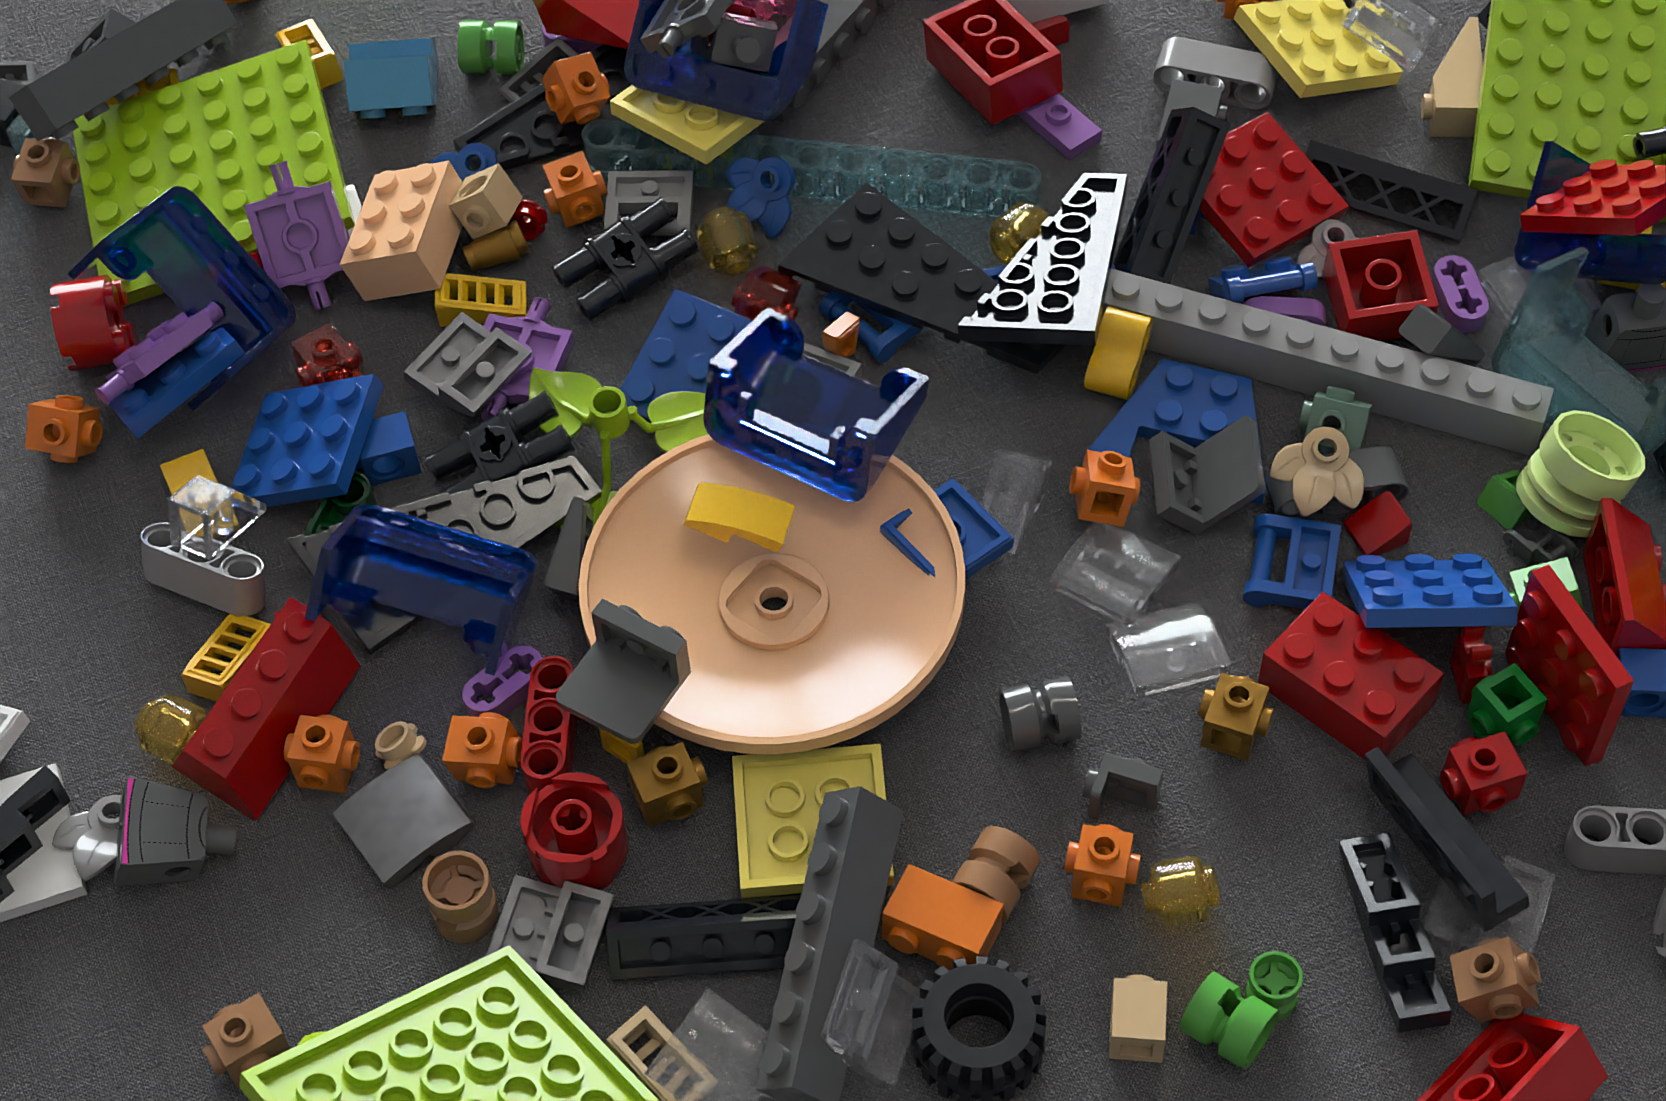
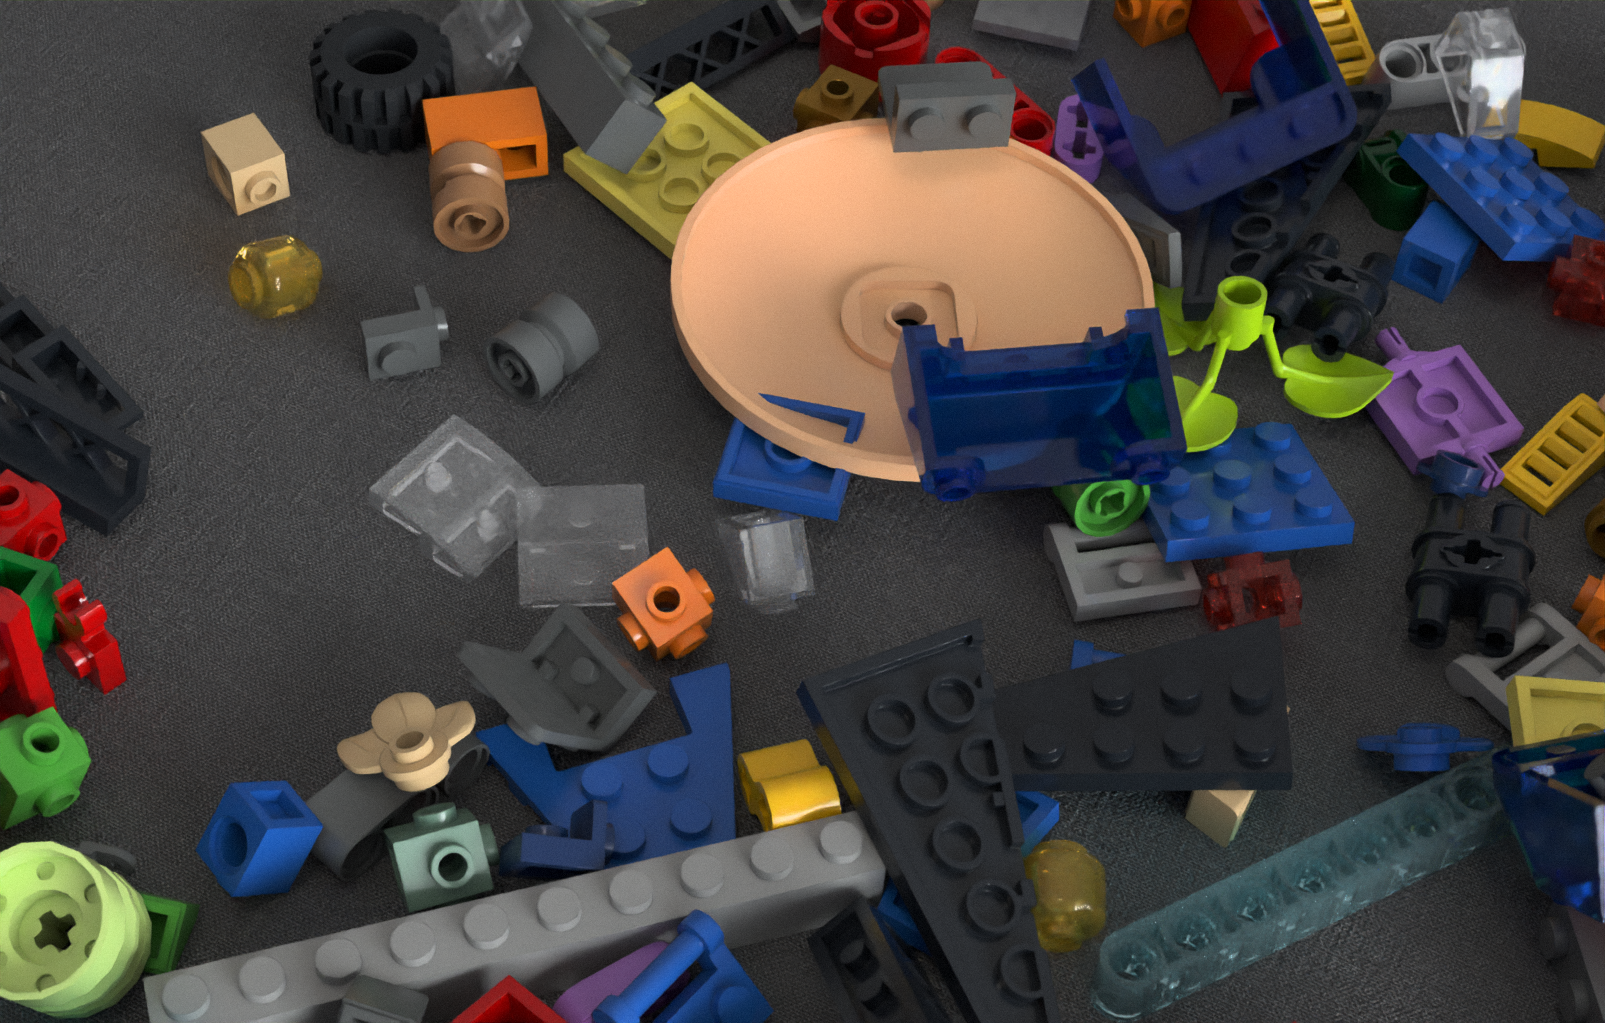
camera: 135 degrees right, 5 degrees down
tan plate [375,721,426,770] -> none
flat silver slope [404,312,532,417] -> none
orange brick [442,712,523,788] -> none
yellow slope [683,482,795,553] -> none
clear yellow head [697,207,759,275] -> none
orange tile [822,312,860,358] -> none
orange brick [1064,824,1141,907] -> none
bright green wheel [1179,971,1280,1070] -> none
pearl gold brick [1198,673,1274,761] -> none
blue plate [1243,514,1341,609] -> none
bright green wheel [1245,951,1303,1021] -> none
red brick [1258,591,1444,760] -> none
blue plate [1342,553,1518,628] -> none
red slope [1343,491,1412,555] -> none
none -> blue brick [195,781,324,897]
none -> dark blue bracket [499,800,615,882]
none -> dark blue plate [1416,449,1489,500]

